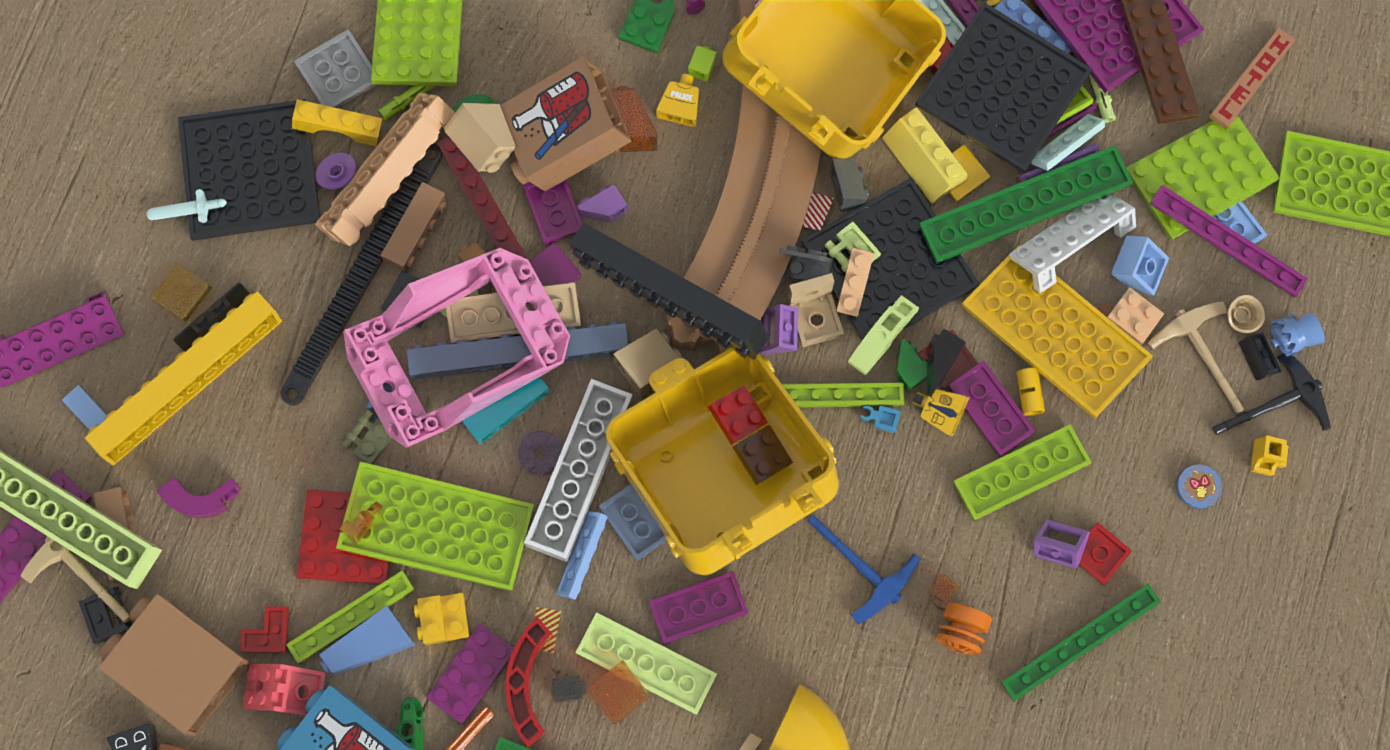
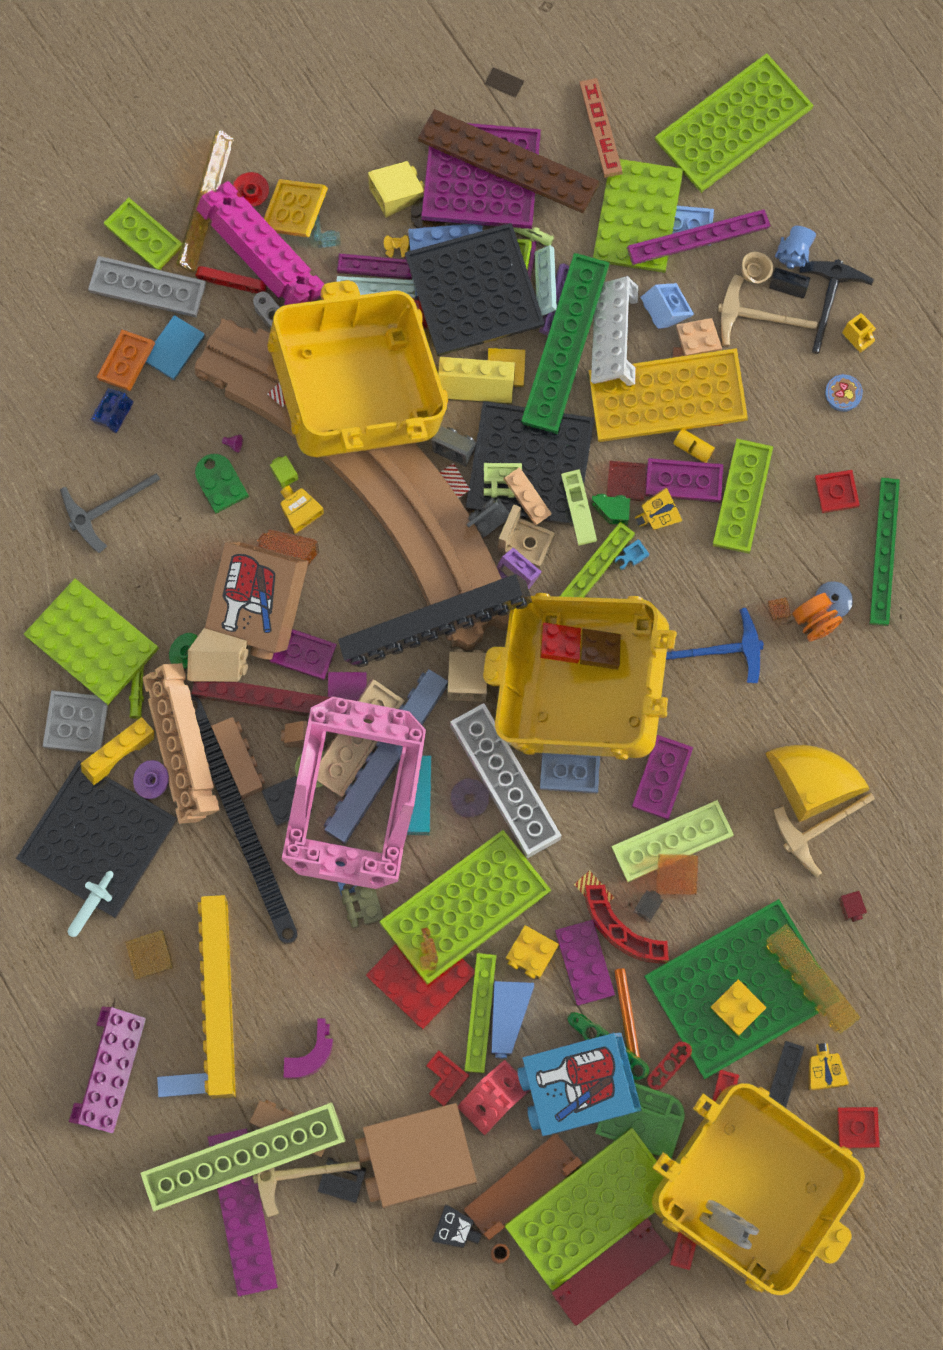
camera: 50 degrees left, 0 degrees up
black bracket [173,282,250,352] -> none
light blue plate [556,511,608,600] -> none
medium lavender slope [577,184,628,223] -> none
black slope [927,328,966,397] -> none
medium lavender tile [1034,519,1090,569] -> none
none -> sand blue dish [815,582,853,619]

